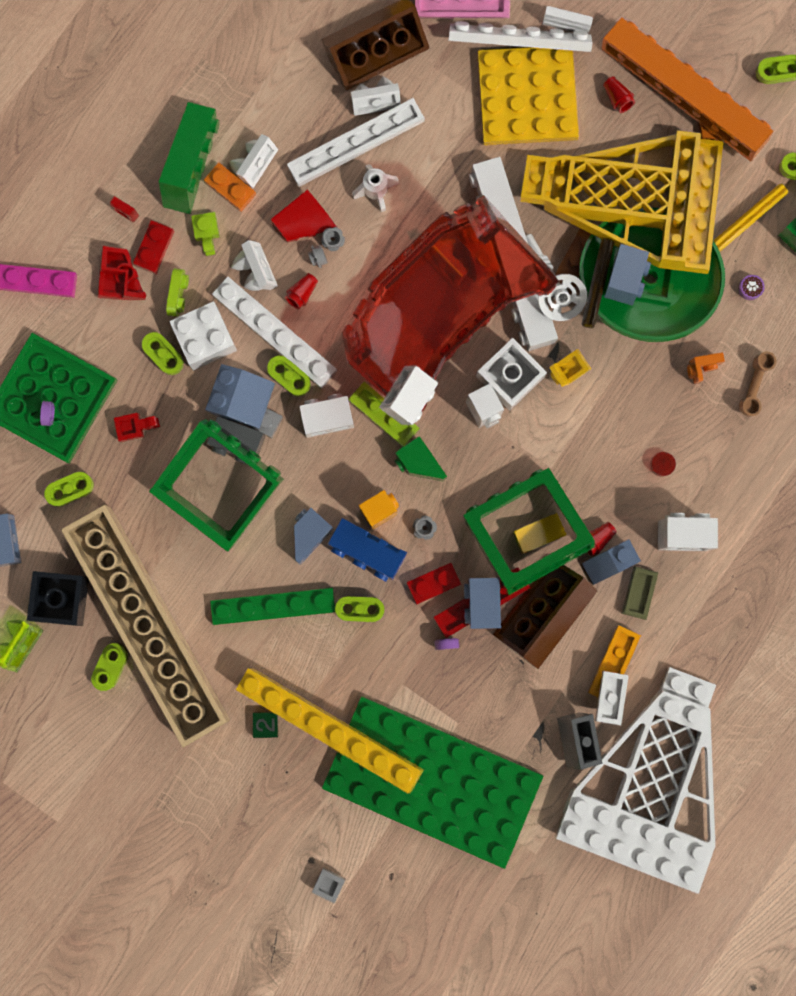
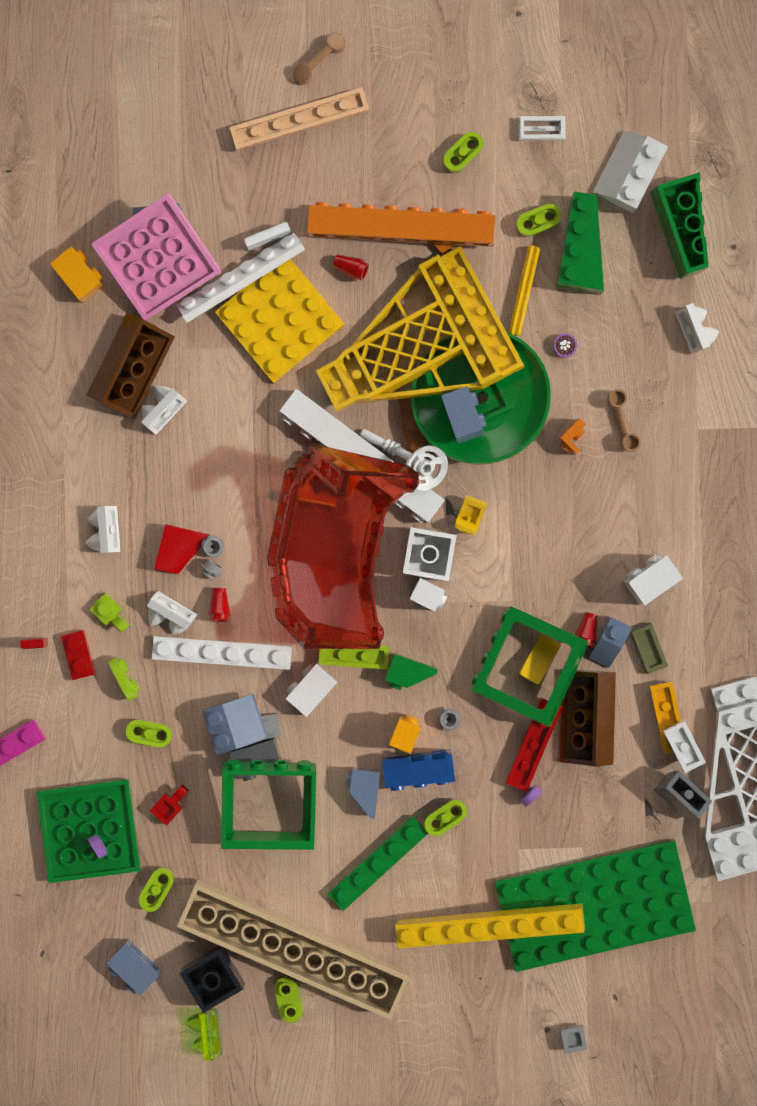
camera: 35 degrees left, 5 degrees up
red slope [97,246,146,300] -> none
green wedge [159,102,220,215] -> none
white brick [169,301,237,371] -> none
orange plate [204,162,256,212] -> none
dark green tile [253,712,279,738] -> none
lime plate [267,356,311,396] -> none
white plate [287,98,425,187] -> none
white brick [352,164,399,212] -> none
white brick [379,366,438,425] -> none
red plate [407,562,461,605] -> none
sand blue brick [464,578,501,629] -> none
dark brown axle [582,238,614,329] -> none
clear red tile [650,452,676,477] -> none

